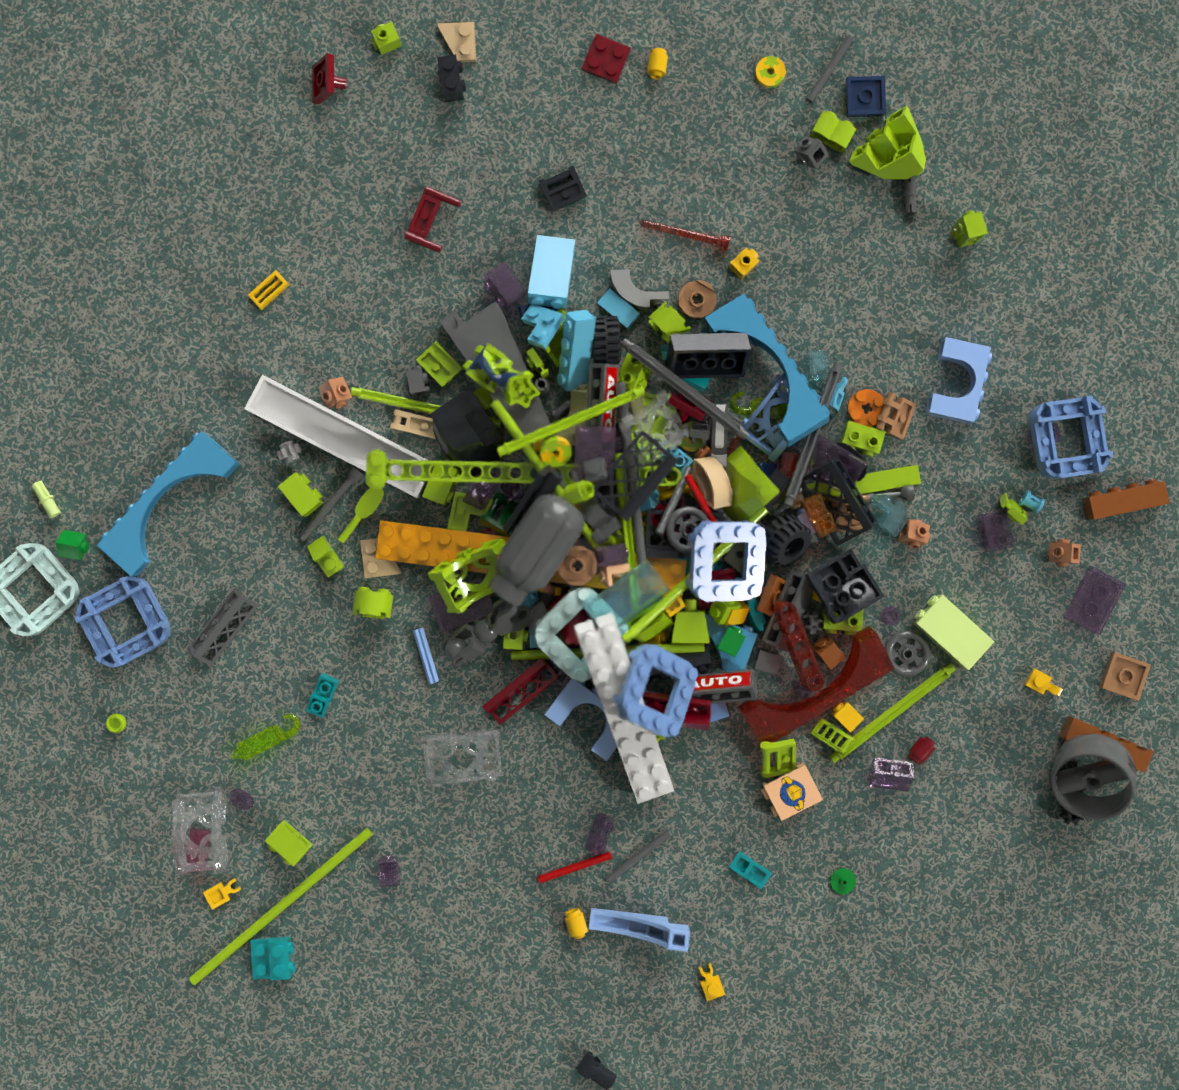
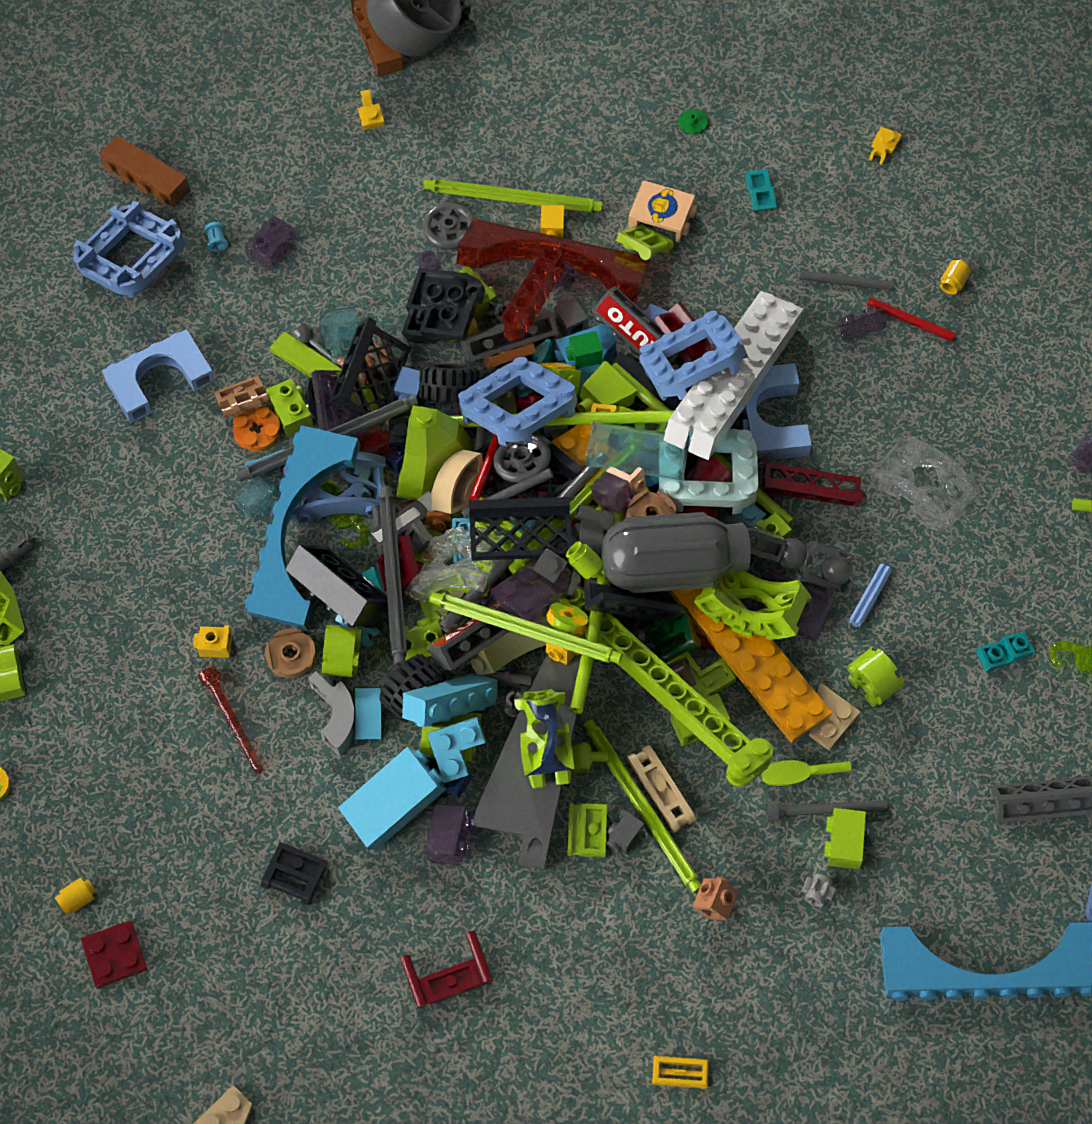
camera: 135 degrees left, 25 degrees down
white piece [244,375,434,499] -> none
lime slope [307,536,345,578] -> none
black slope [431,387,508,476] -> none
black brick [437,54,466,103] -> none
lime plate [526,348,550,379] -> none
black piece [576,1051,617,1090] -> none
light blue arch [589,908,690,952] -> none
dark grey brick [794,136,829,169] -> none
clear orange slope [801,493,837,538] -> none
dark orange brick [811,635,845,670] -> none
lime slope [811,718,854,756] -> none
clear purple brick [869,757,914,792] -> none
nougat brick [897,519,930,549] -> none
dark red brick [907,736,936,765] -> none
yellowish green brick [913,595,994,670] -> none
lime plate [1000,492,1028,525] -> none
nougat brick [1047,539,1081,567] -> none
clear purple plate [1063,566,1126,635] -> none
medium nougat plate [1099,652,1151,701] -> none

